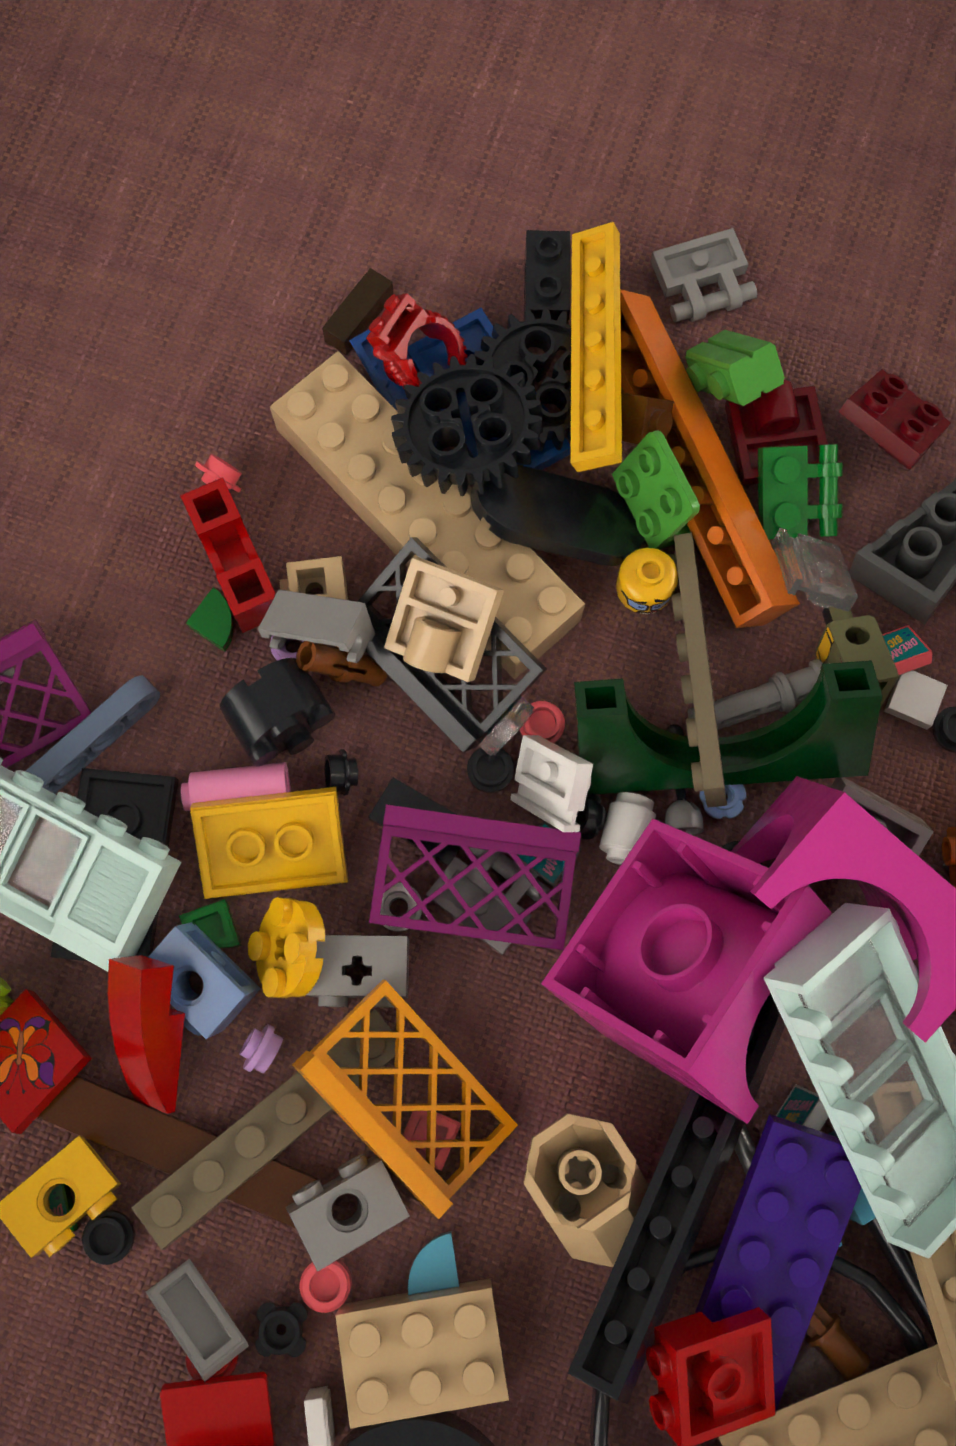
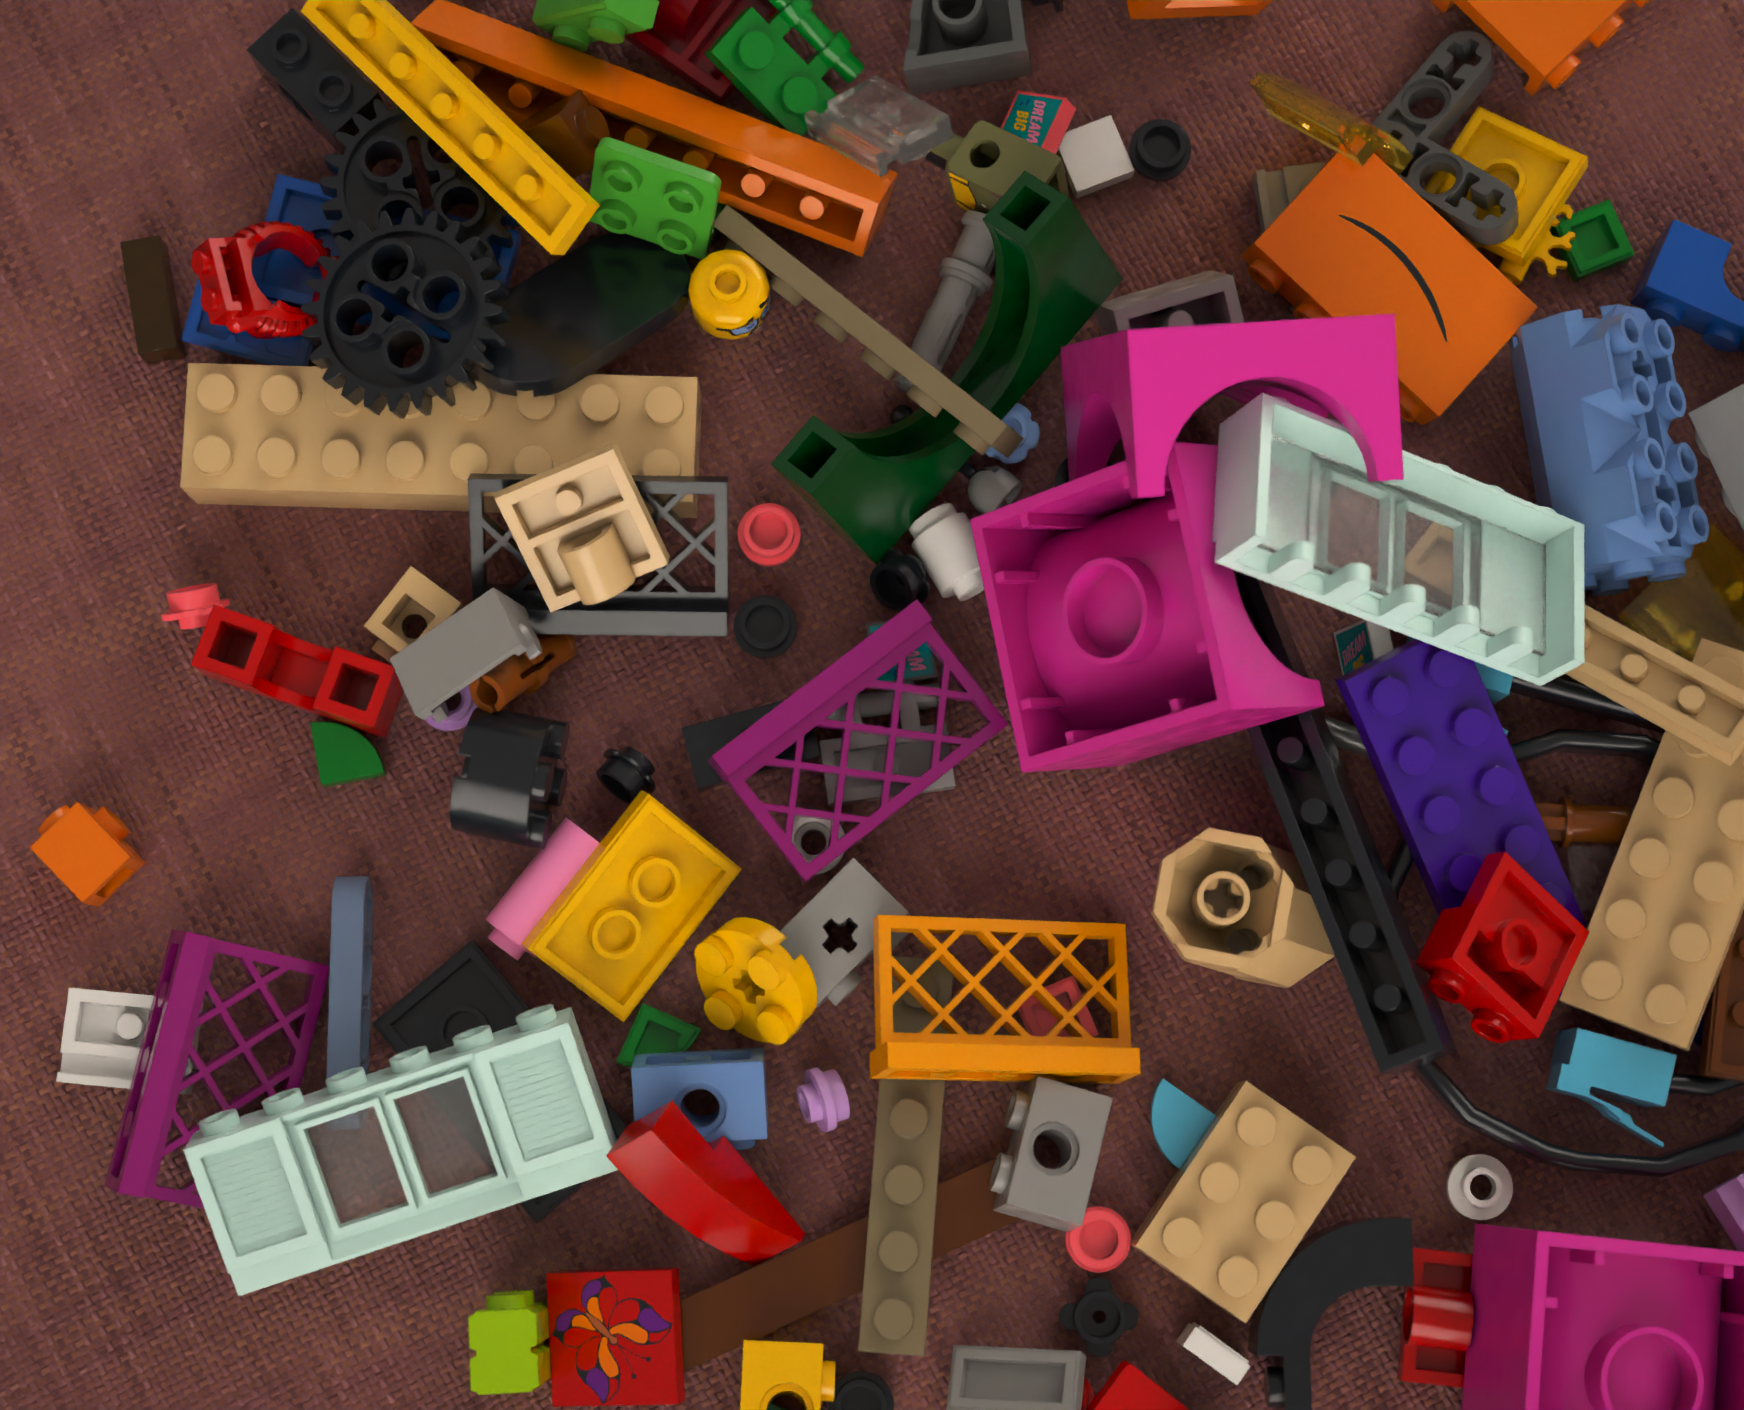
camera: 45 degrees left, 5 degrees up
clear tile [479,697,534,756] -> none
white plate [510,735,593,832] -> none
none -> orange brick [29,802,146,908]

